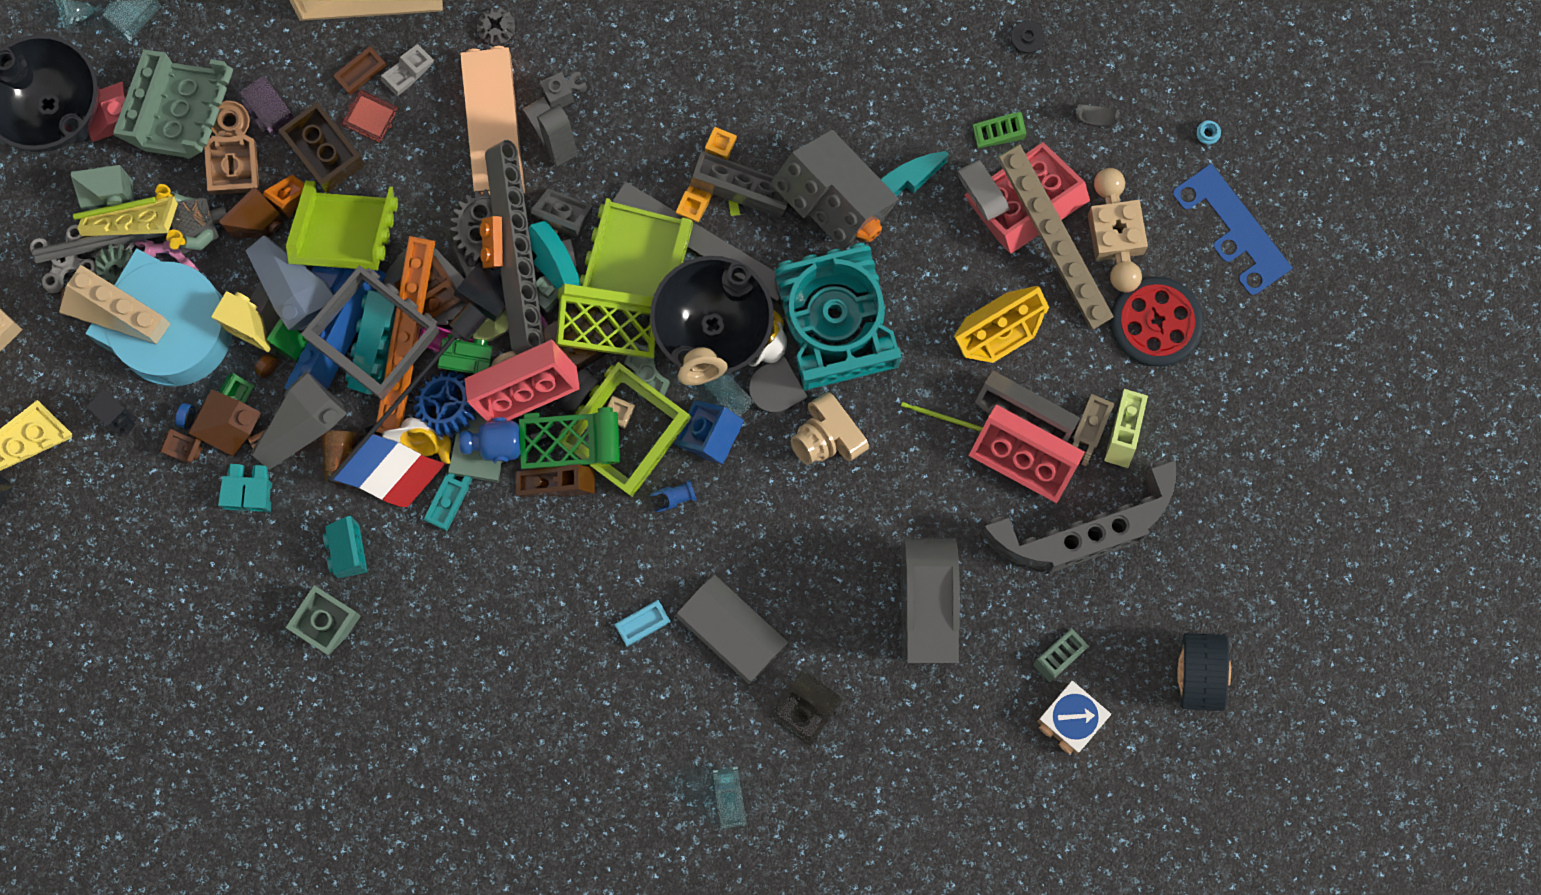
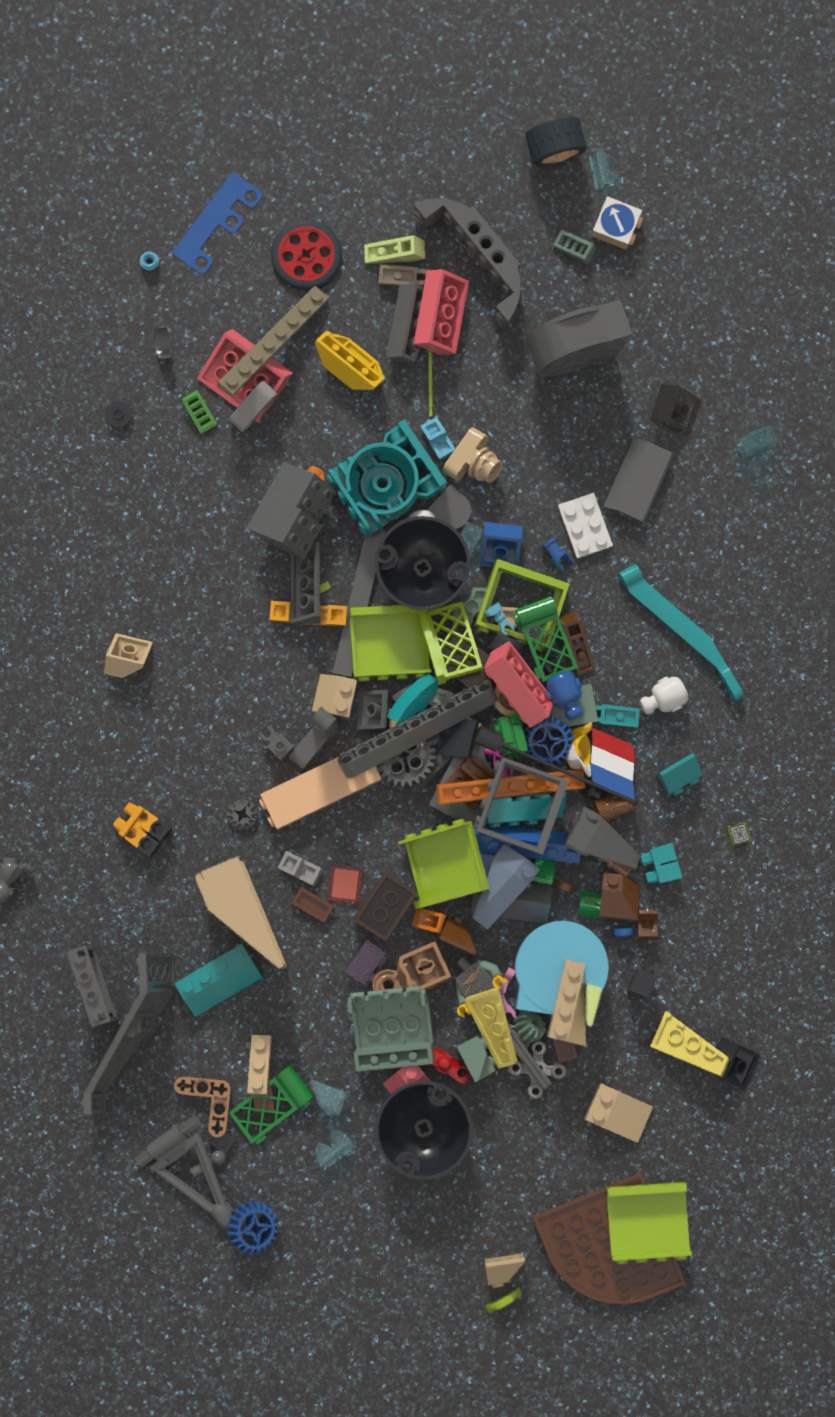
camera: 110 degrees left, 5 degrees up
lime axle [73,197,156,220] -> none
light yellow slope [211,291,271,352] -> none
sand green slope [286,585,361,655] -> none
orange plate [480,216,503,269] -> none
medium azure tile [614,600,671,647] -> none
tan hat [678,347,727,386] -> none
teal slope [881,151,949,196] -> none
tan brick [1088,168,1148,292] -> none
none -> tan slope [312,674,358,720]
none -> medium azure slope [420,417,455,462]
none -> red piece [432,1046,471,1085]
none -> medium azure piece [484,602,514,635]
none -> white plate [558,493,613,559]
none -> yellowish green slope [585,984,602,1026]
none -> clear light blue tile [589,148,622,191]
none -> teal piece [618,564,744,702]
none -> white piece [640,677,689,714]
none -> tile [727,822,752,846]

